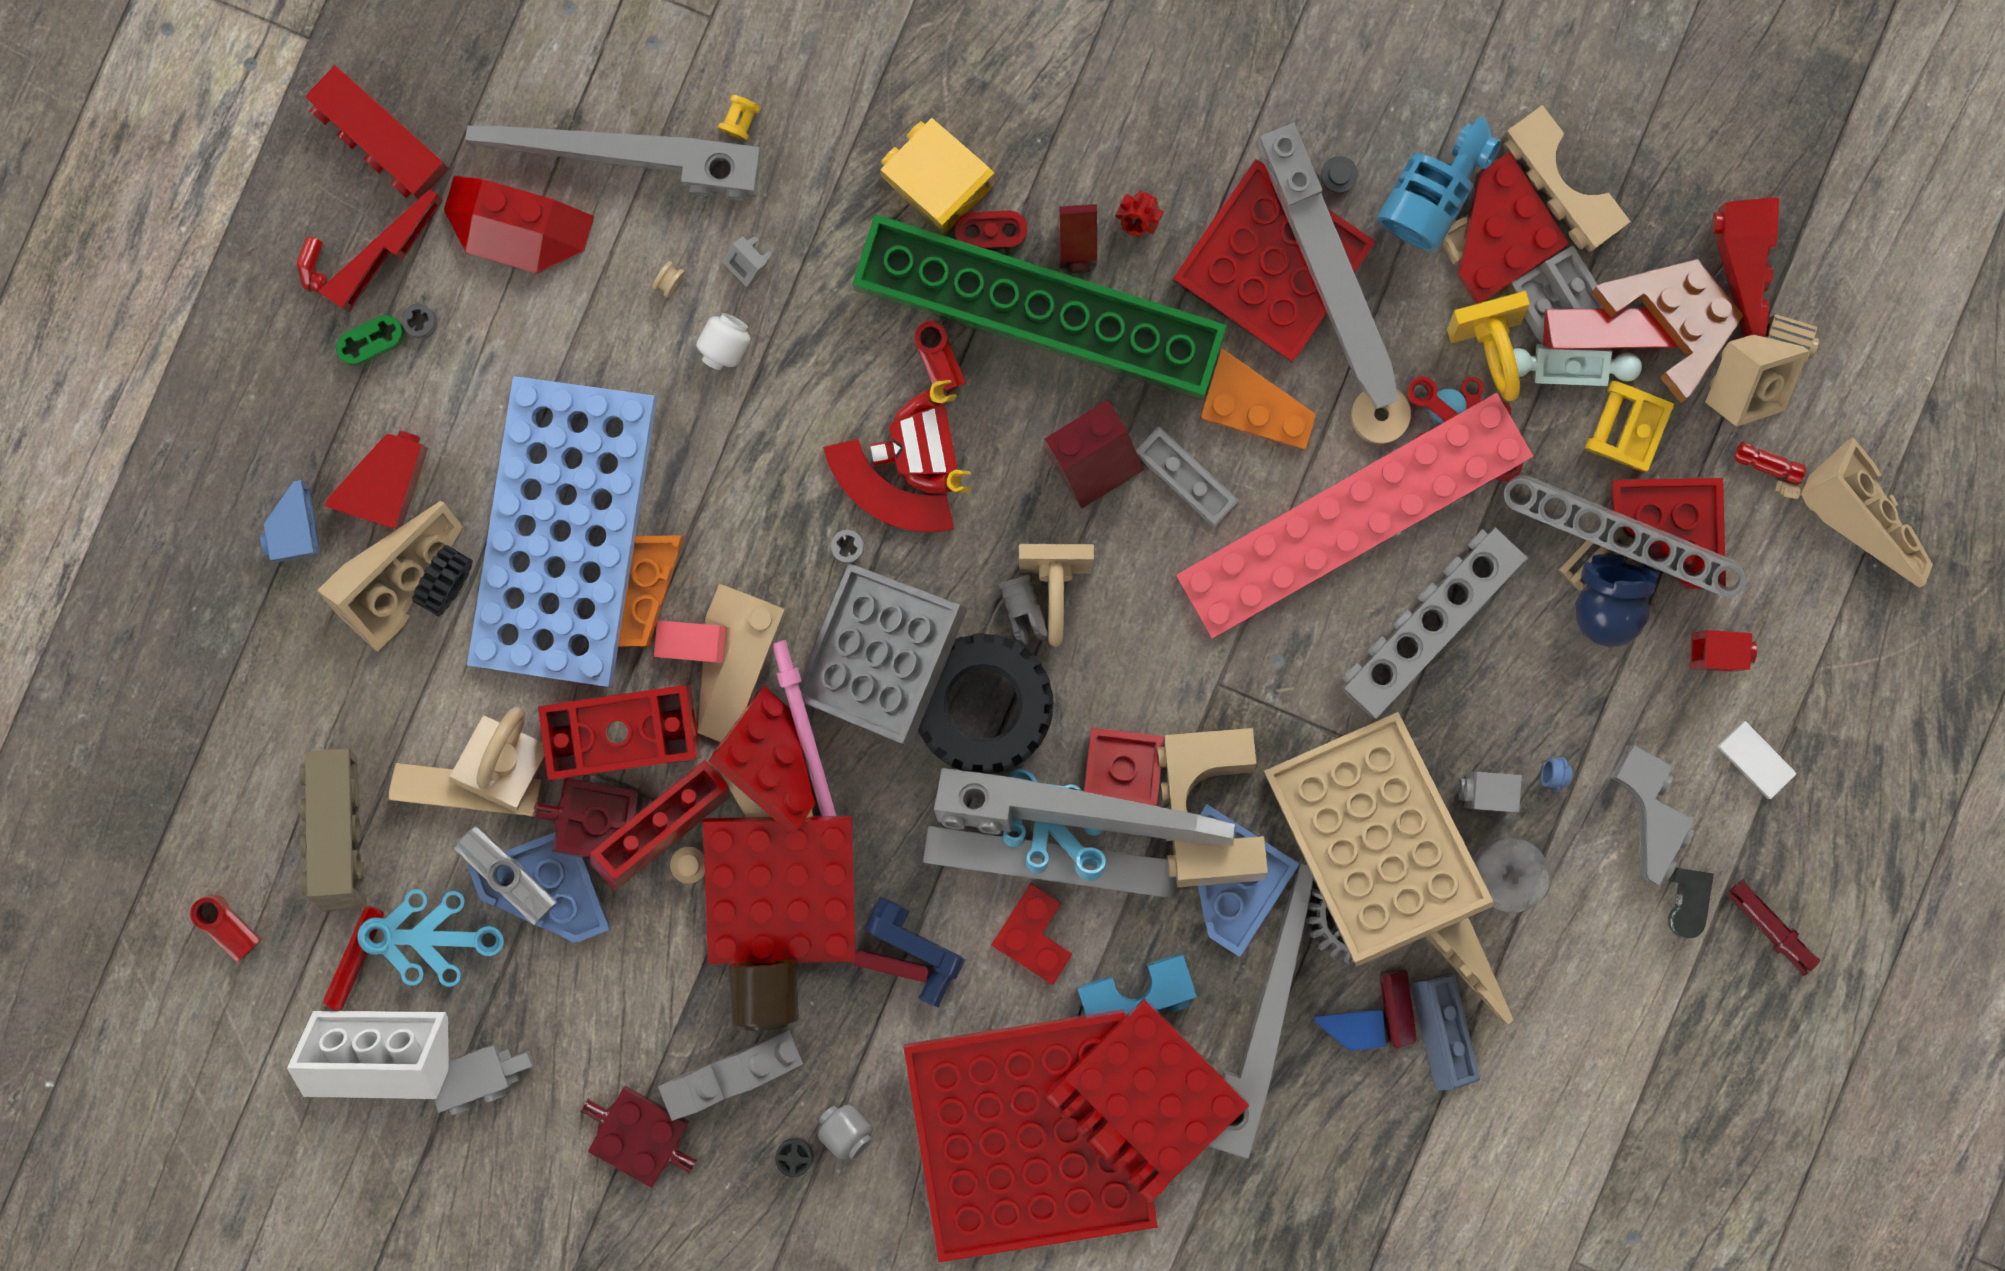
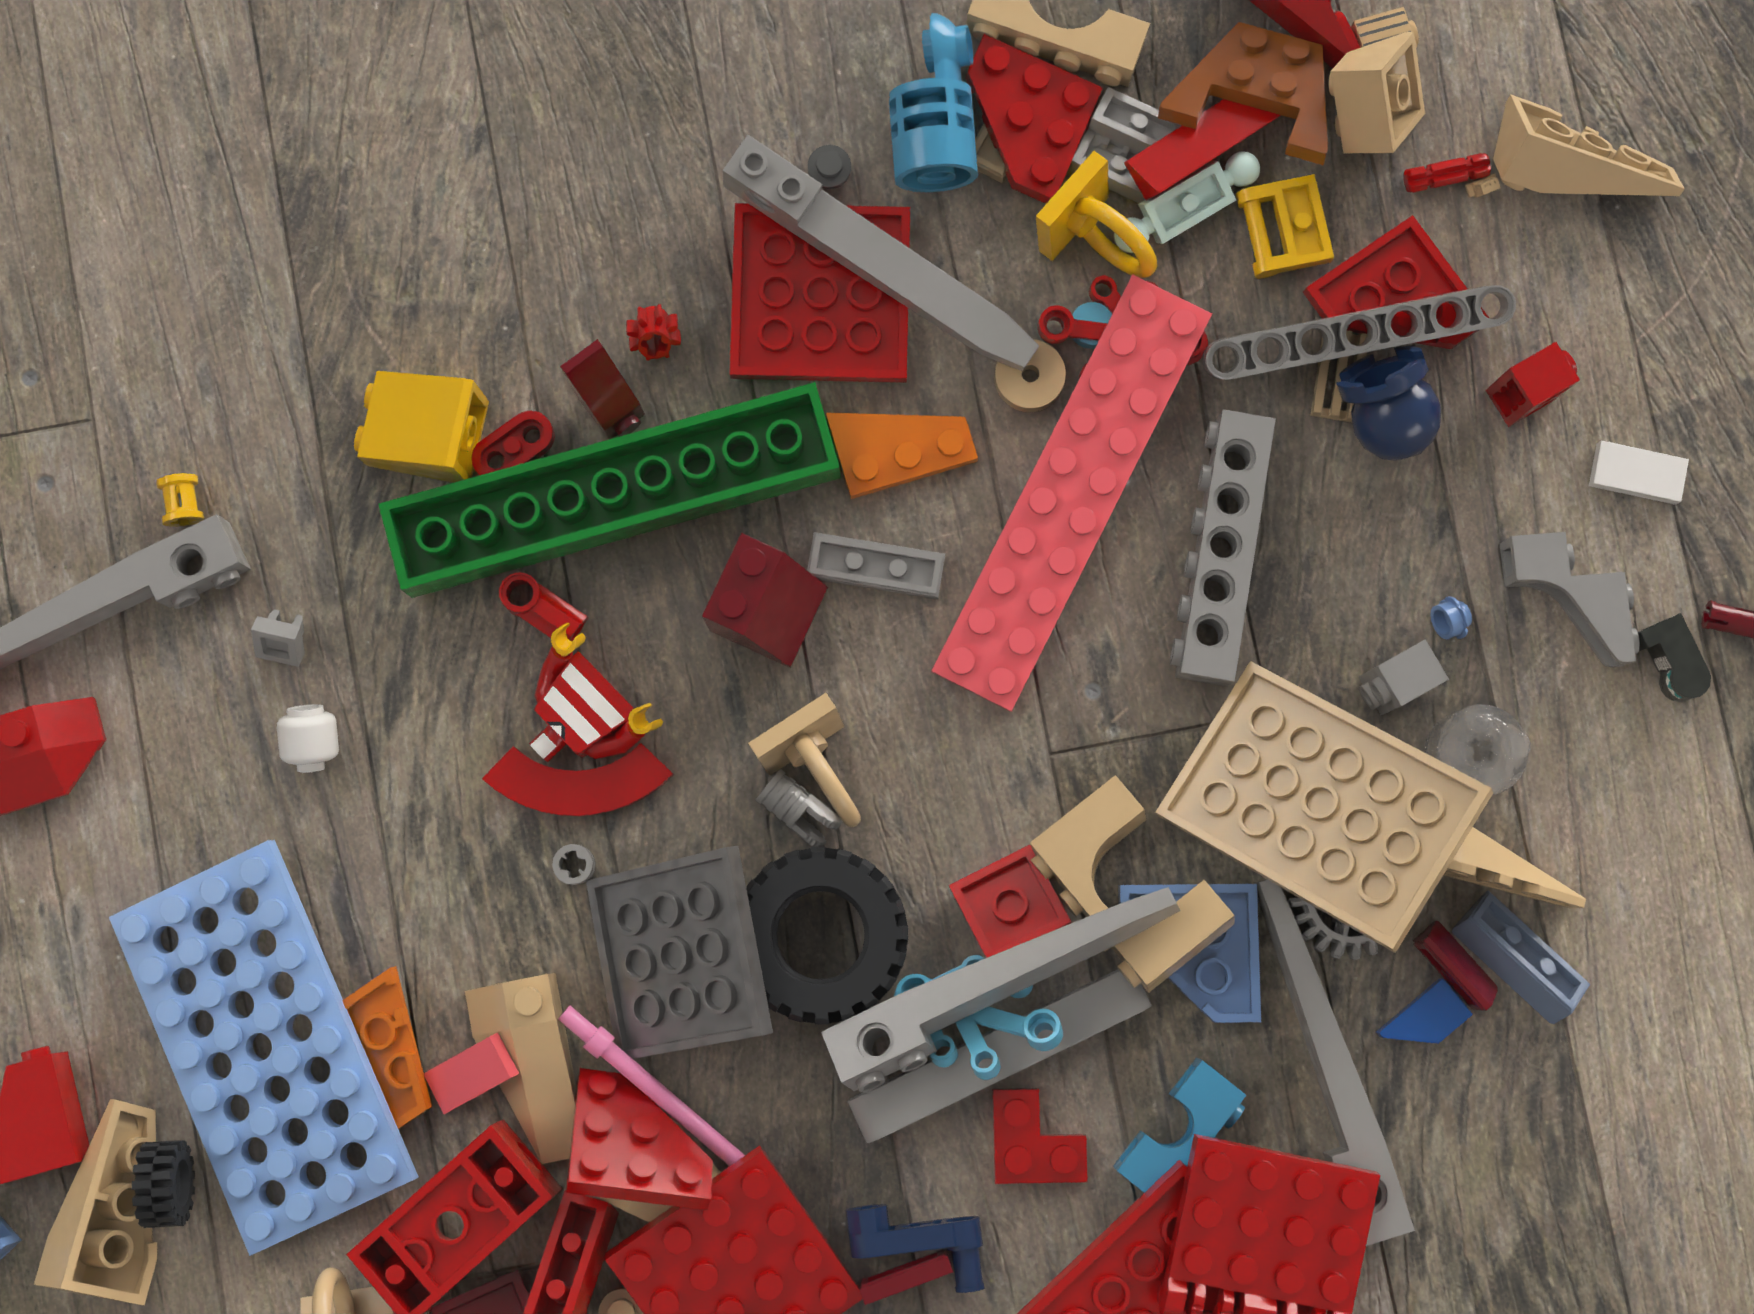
camera: 30 degrees left, 5 degrees down
tan bush [652,261,686,298] -> none

